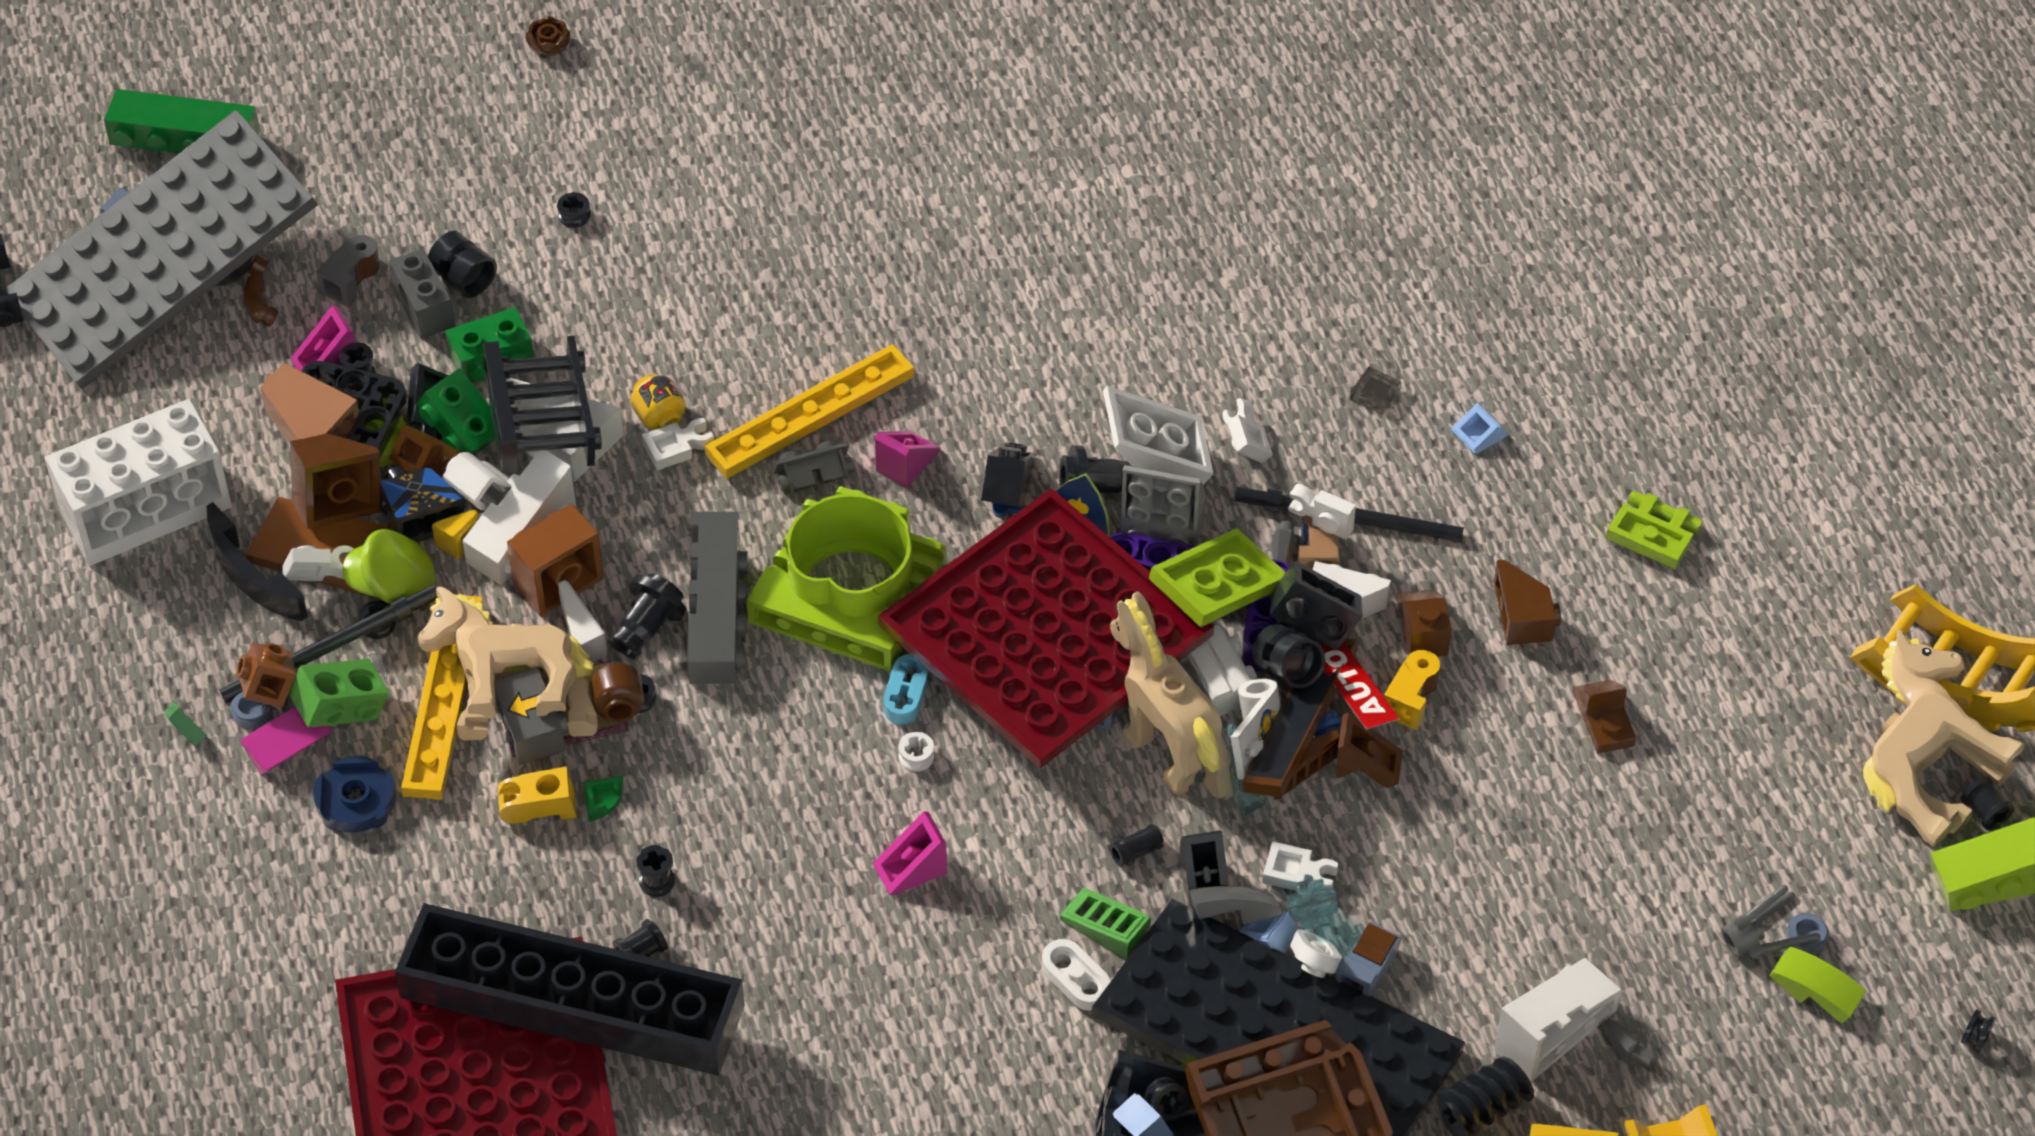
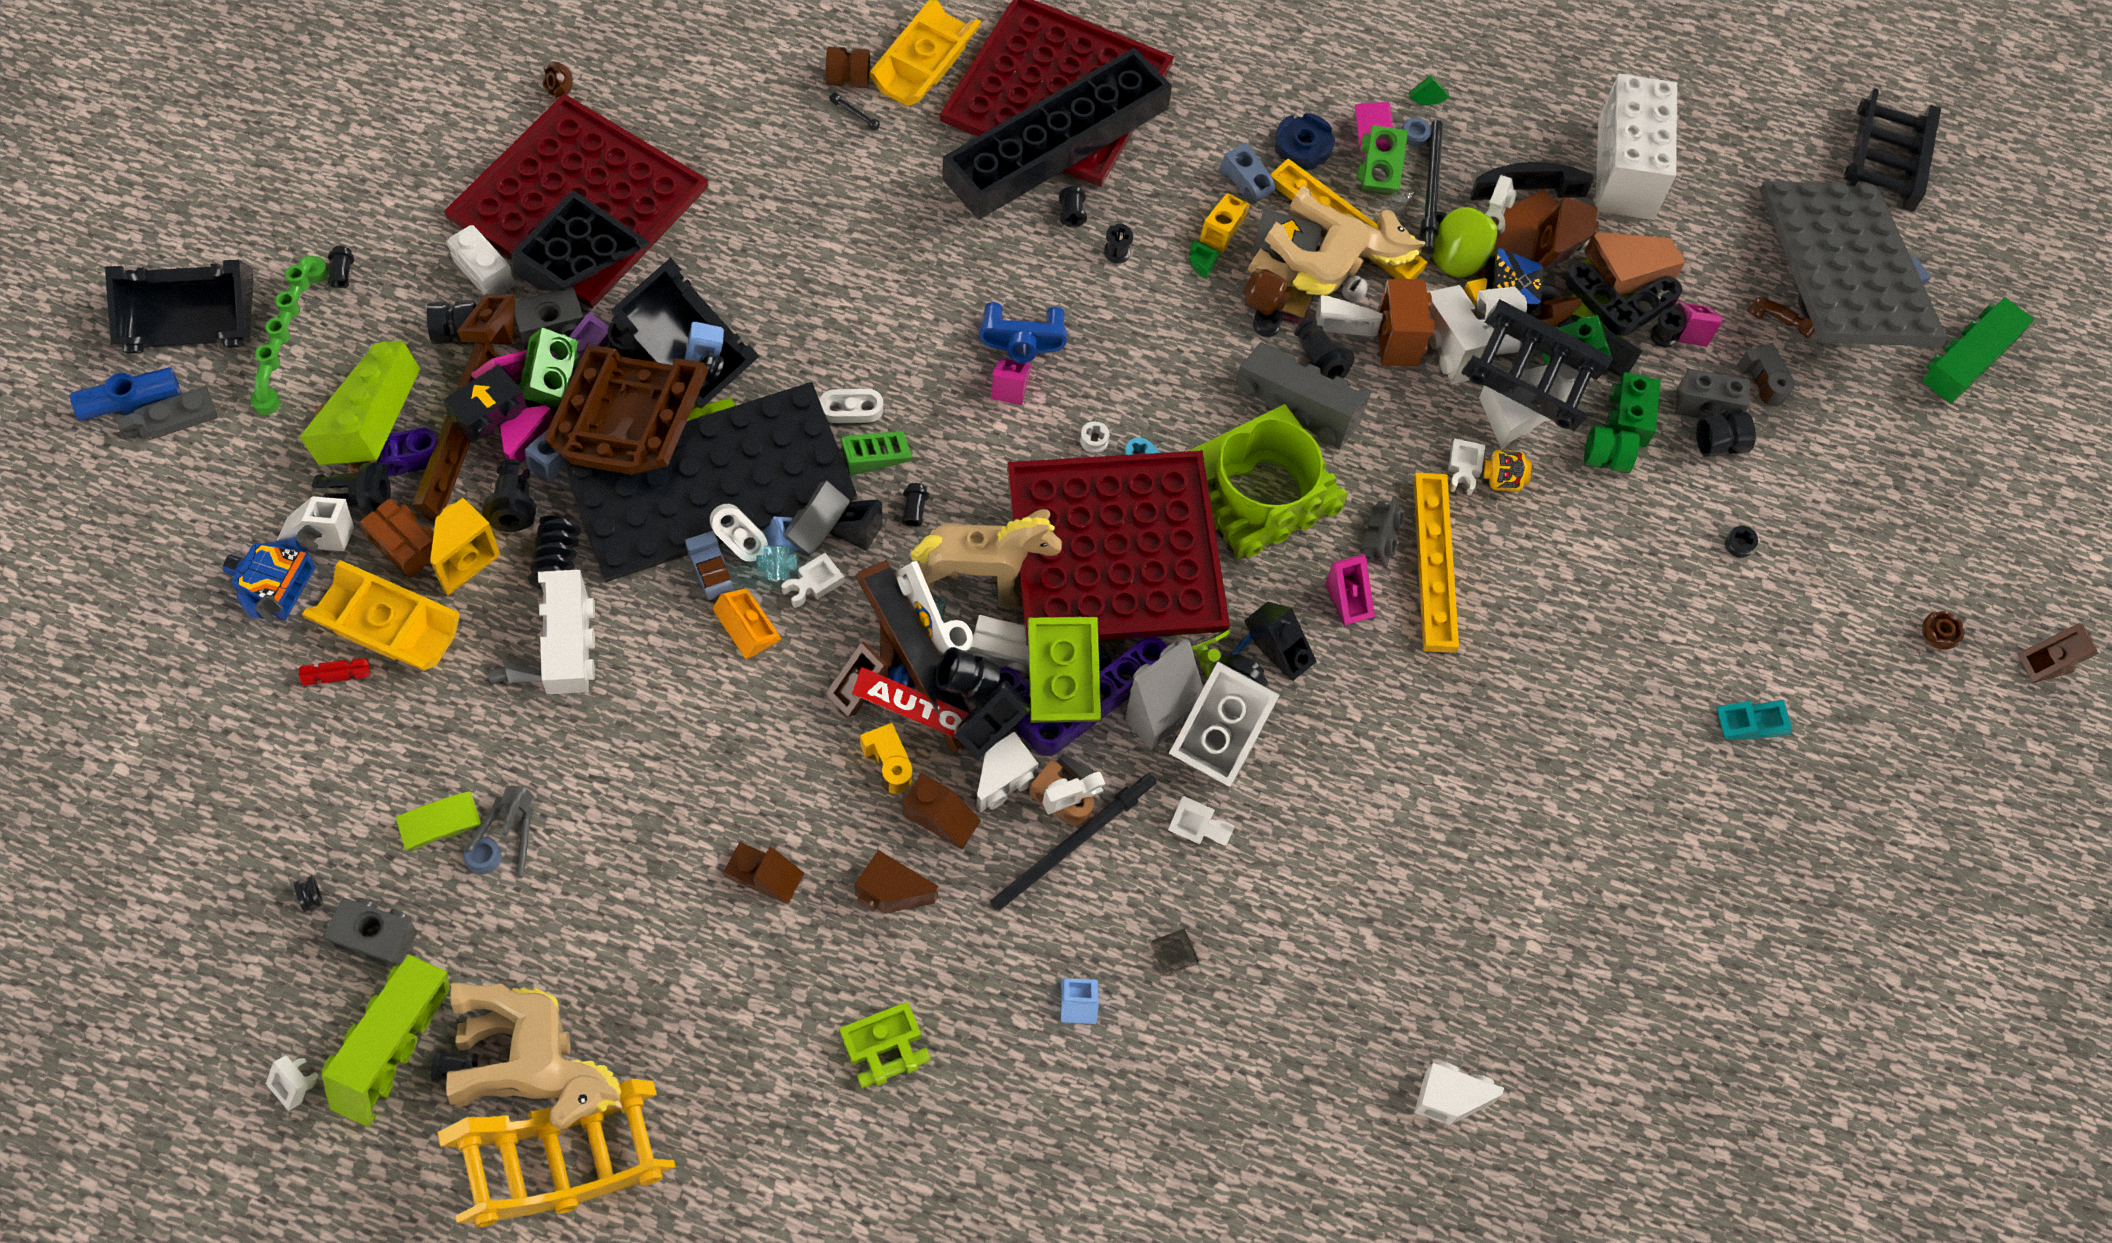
camera: 120 degrees right, 10 degrees up
dark orange brick [236,642,298,708] -> none
none -> dark grey brick [323,897,418,969]
none -> light orange slope [713,588,782,659]
none -> blue connector [979,302,1067,363]
none -> sand blue leg [1219,142,1275,204]
none -> white slope [1414,1062,1504,1125]
none -> green wheel [1584,425,1640,474]
none -> teal slope [1716,699,1793,740]

